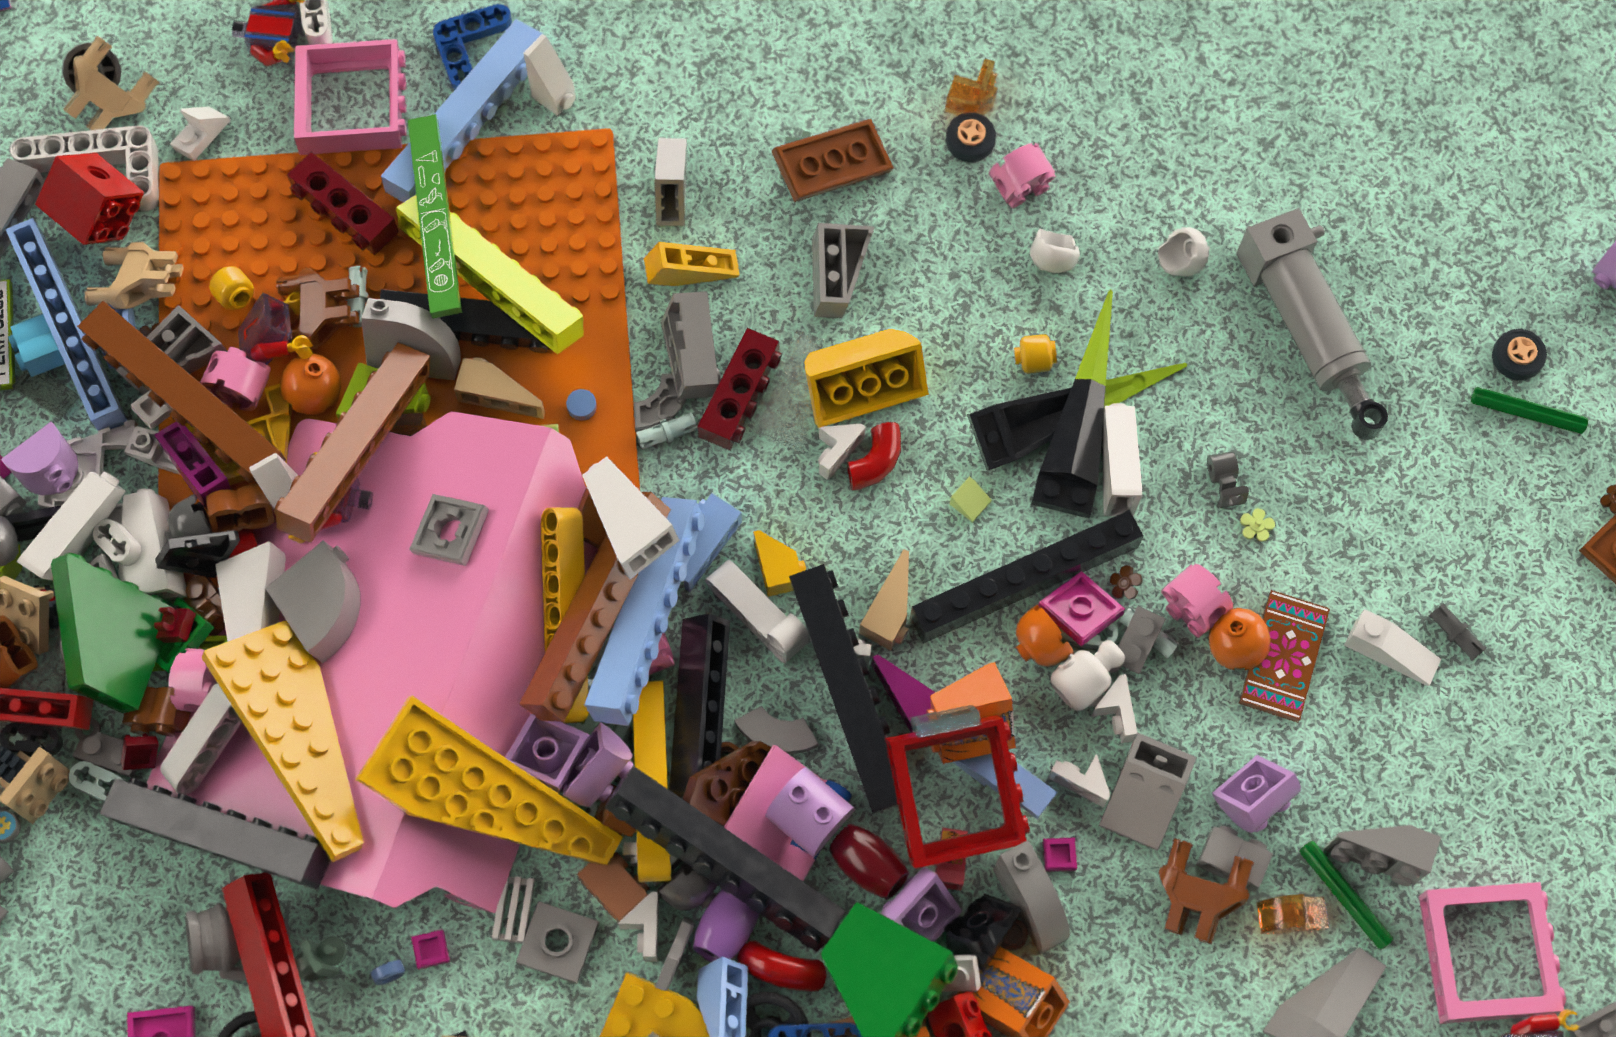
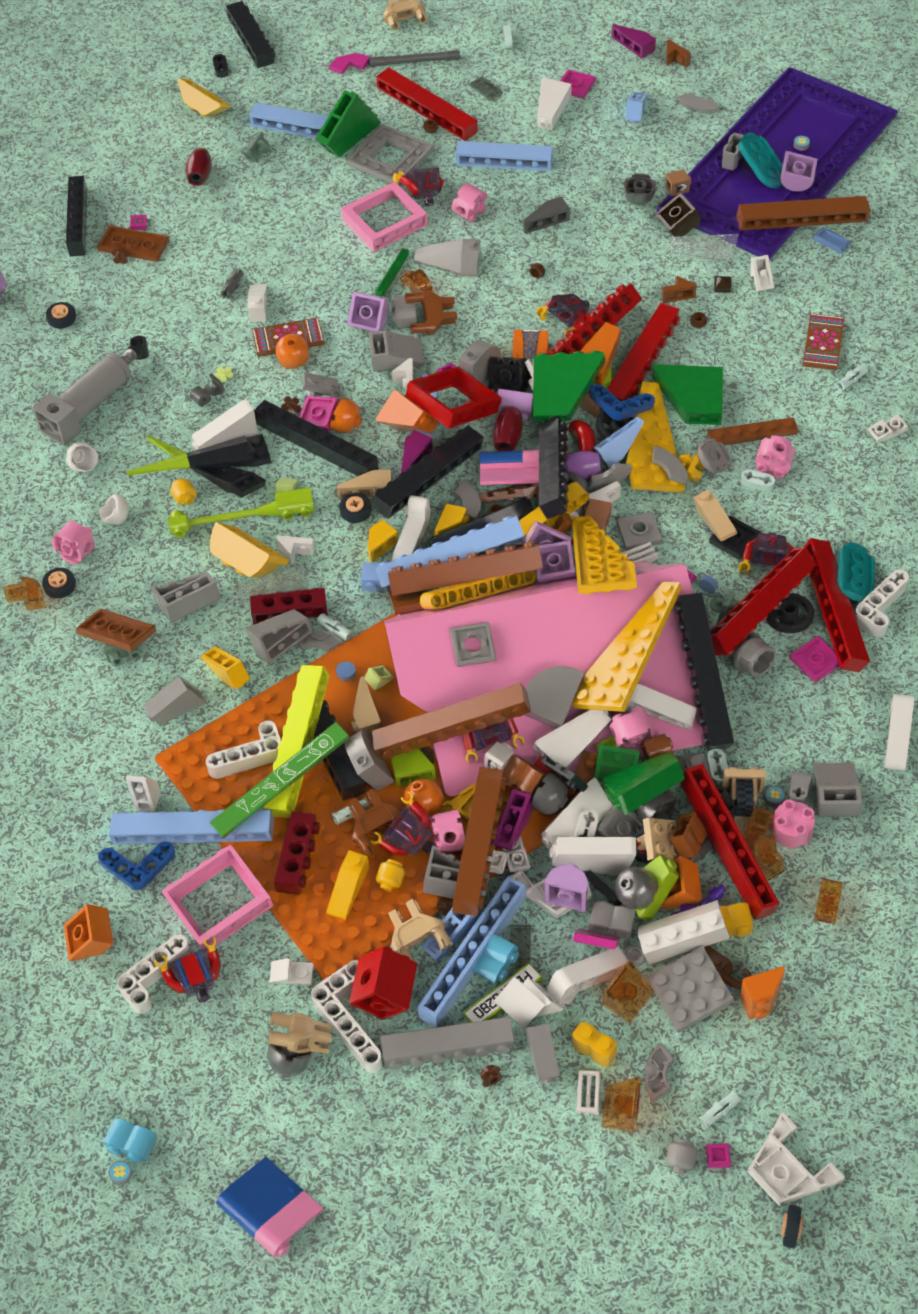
camera: 115 degrees left, 15 degrees down
dark red tile [121,734,159,770] -> none
dark red tile [154,607,196,643] -> none
white slope [582,456,680,579] -> none
lavender brick [765,767,855,858] -> none
red cylinder [847,422,901,491] -> none
clear light blue tile [910,704,981,738] -> none
white piece [1051,640,1125,711] -> none
white slope [1091,674,1138,743] -> none
bright pink brick [1161,564,1233,638] -> none
light grey slope [1324,825,1441,886] -> none
green axle [1471,387,1588,434] -> none
none -> lime bar [168,487,314,538]
none -> white beam [206,721,281,779]
none -> yellow slope [326,850,370,920]
none -> black wheel [339,493,372,523]
none -> yellow slope [435,503,470,536]

